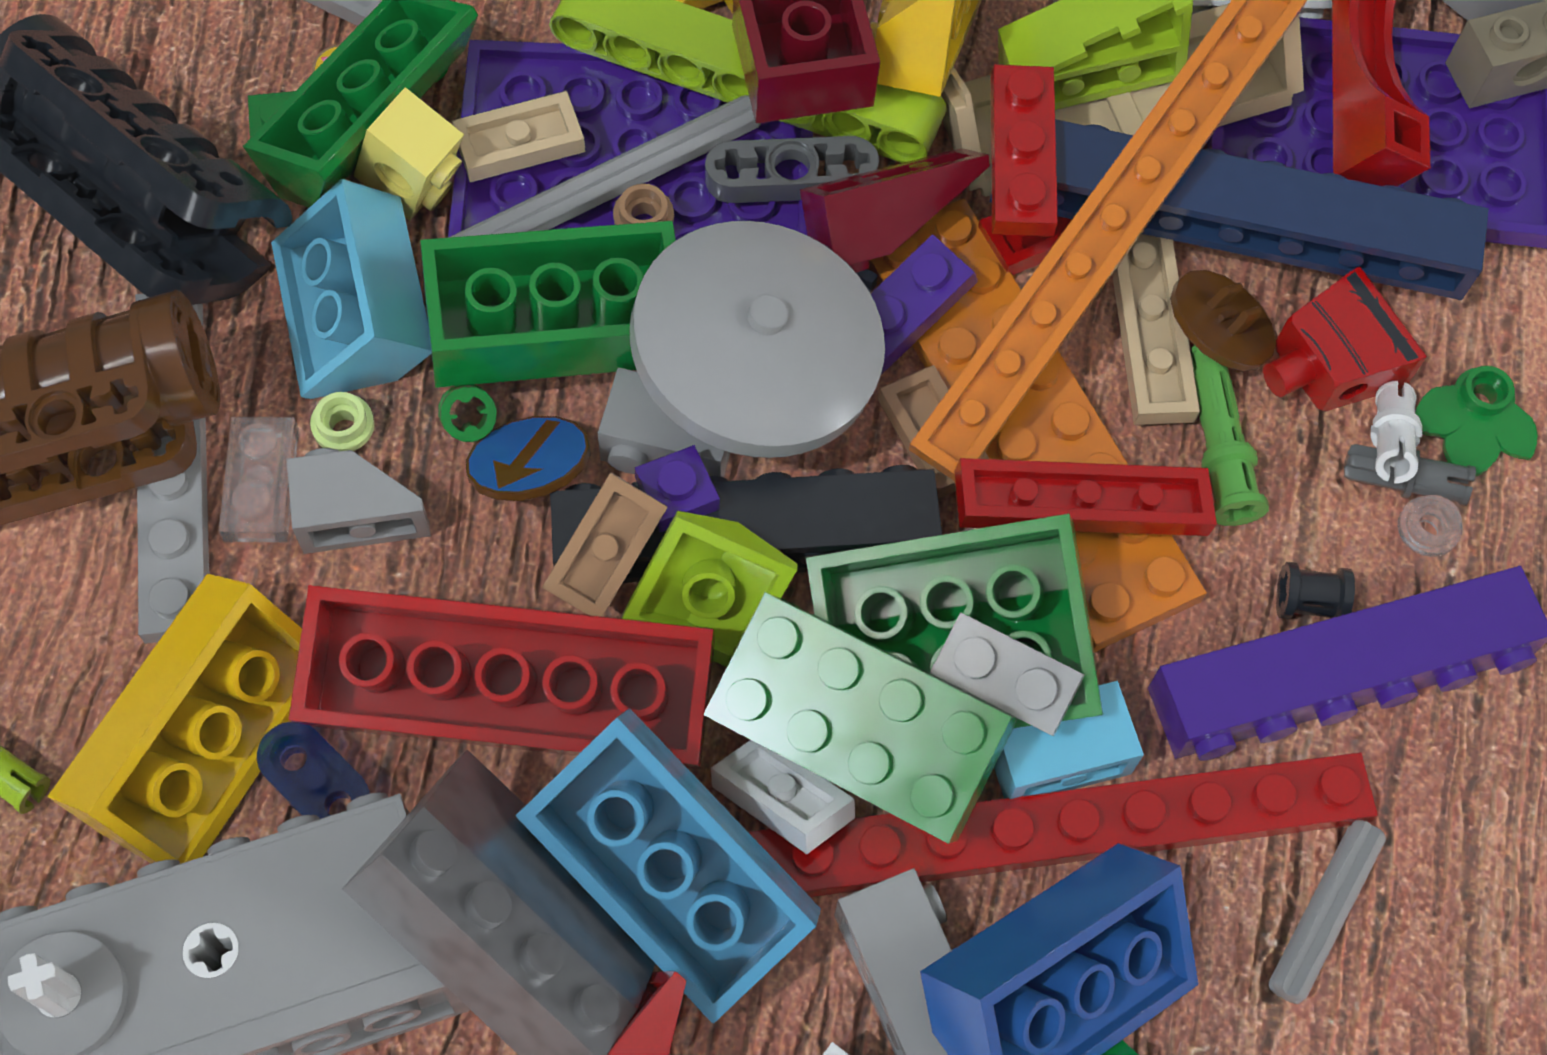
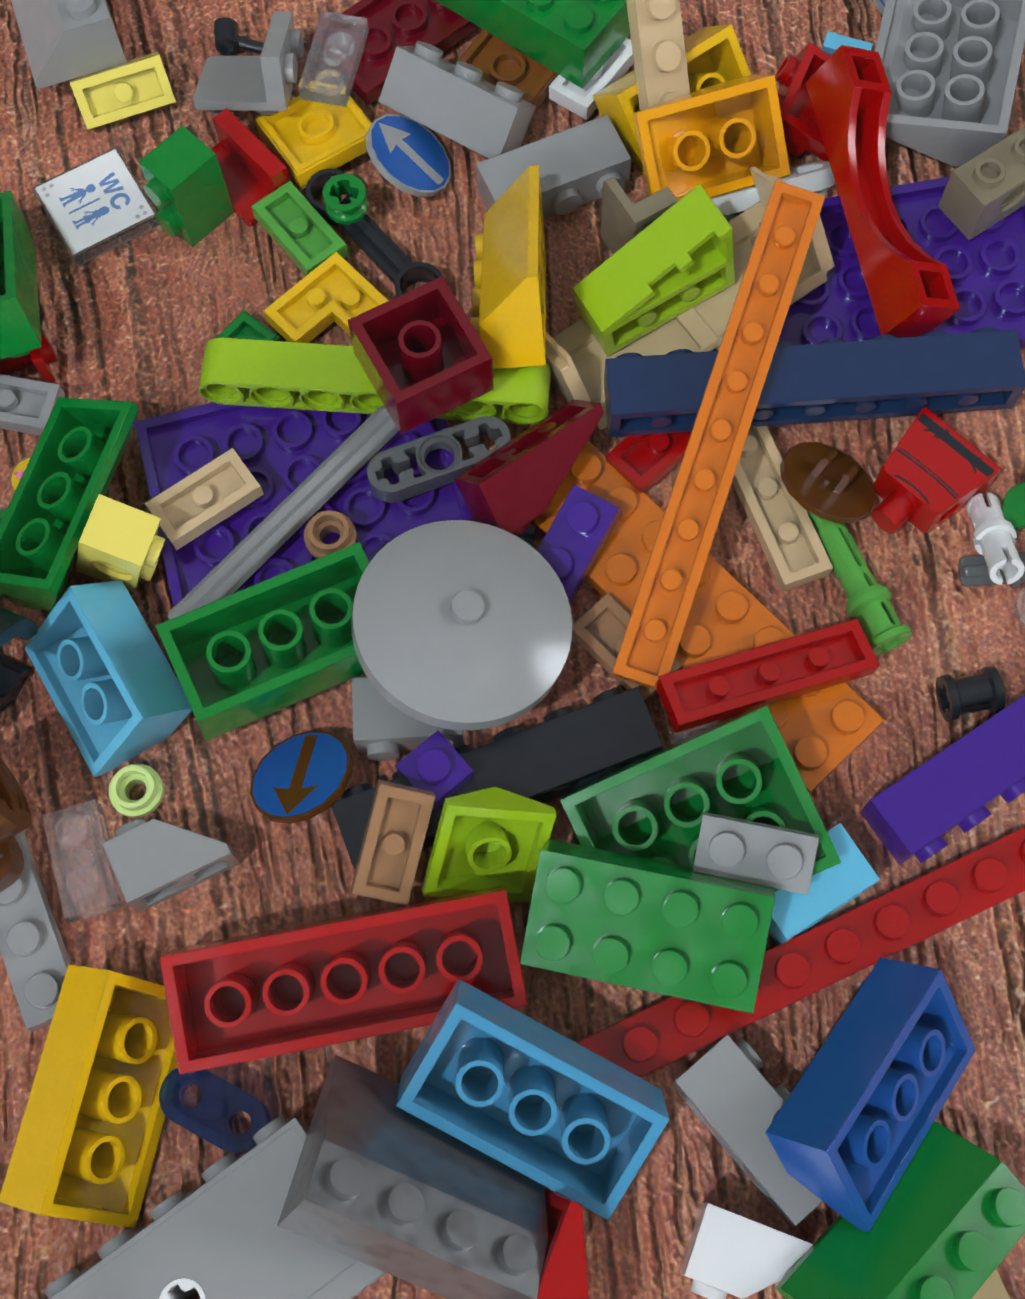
camera: 10 degrees left, 5 degrees up
green bush [438,384,497,442] -> none
white plate [711,740,855,854] -> none
red plate [991,64,1058,237] -> none

